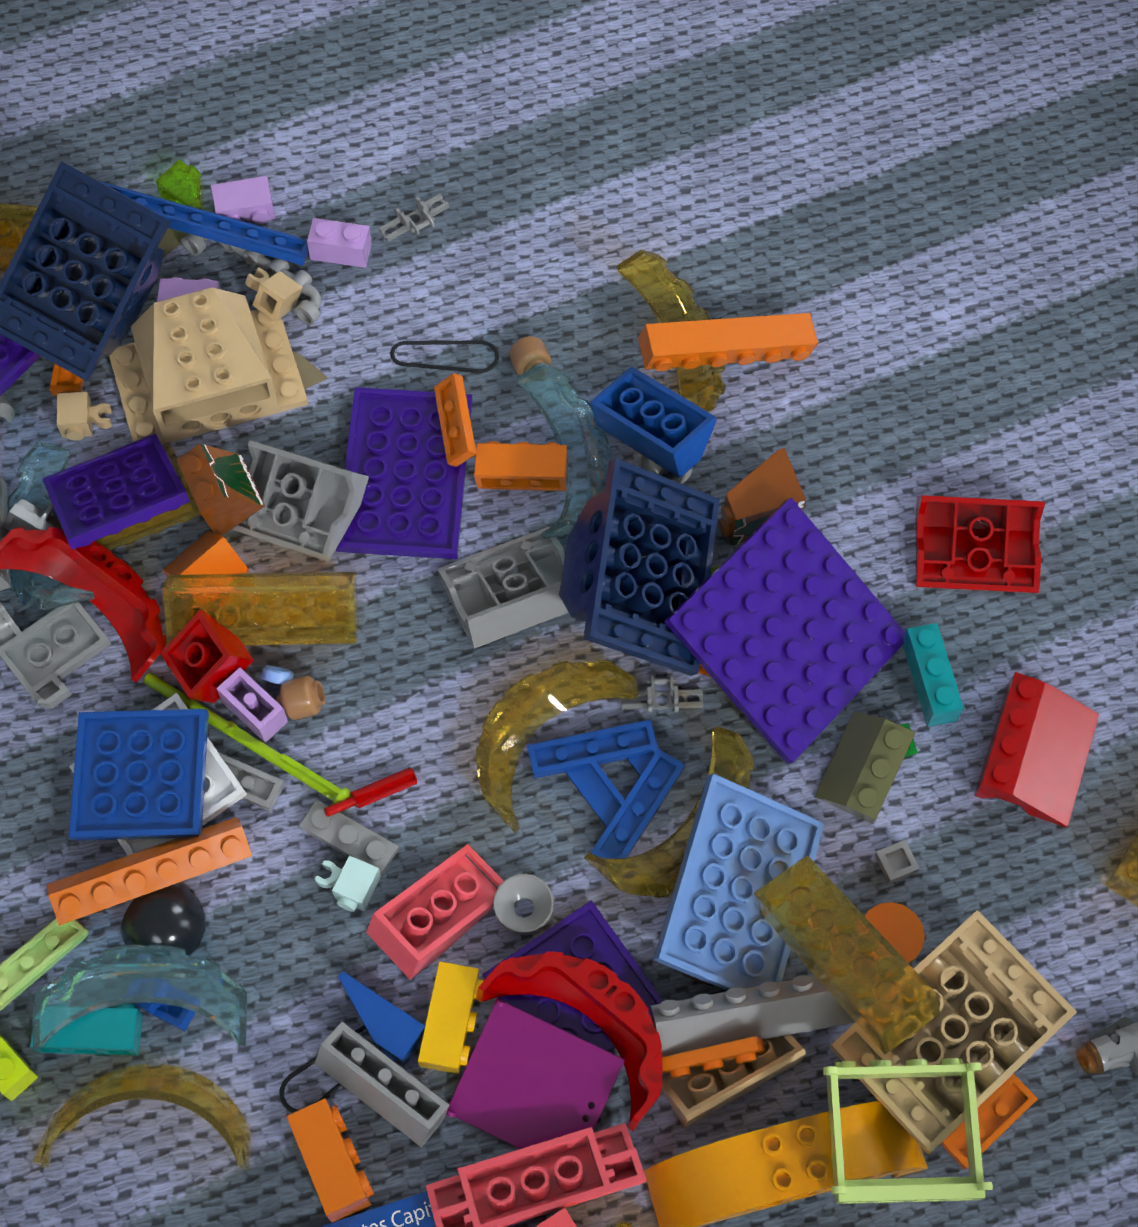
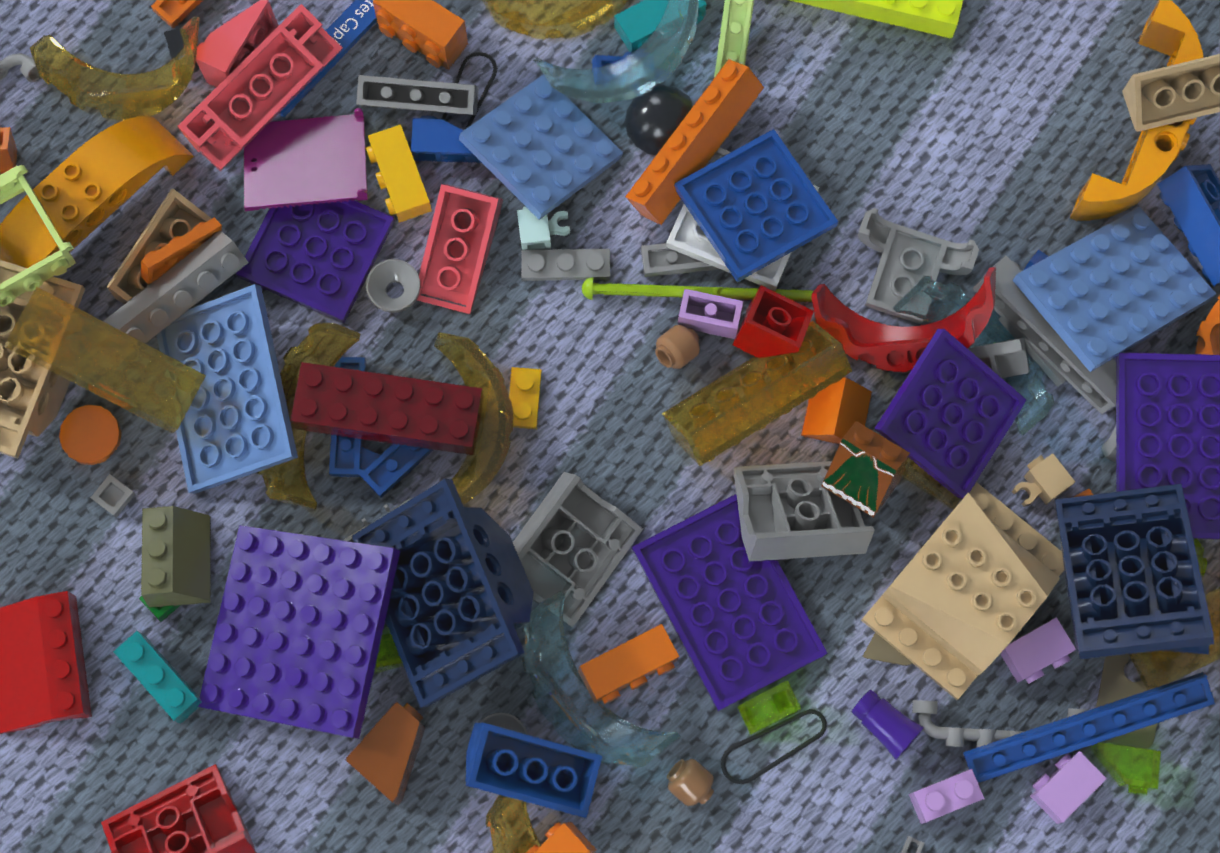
camera: 150 degrees right, 10 degrees up
tan brick [245,268,303,322] -> none
light blue tile [261,665,294,685] -> none
red axle [324,767,417,817] -> none
orange plate [434,373,477,467] -> none
red windscreen [476,952,663,1132] -> none
none -> dark red brick [290,362,484,455]
none -> medium blue plate [459,74,623,220]
none -> yellow plate [507,367,542,429]
none -> clear neon green slope [737,680,801,735]
none -> dark purple plant [851,690,924,760]

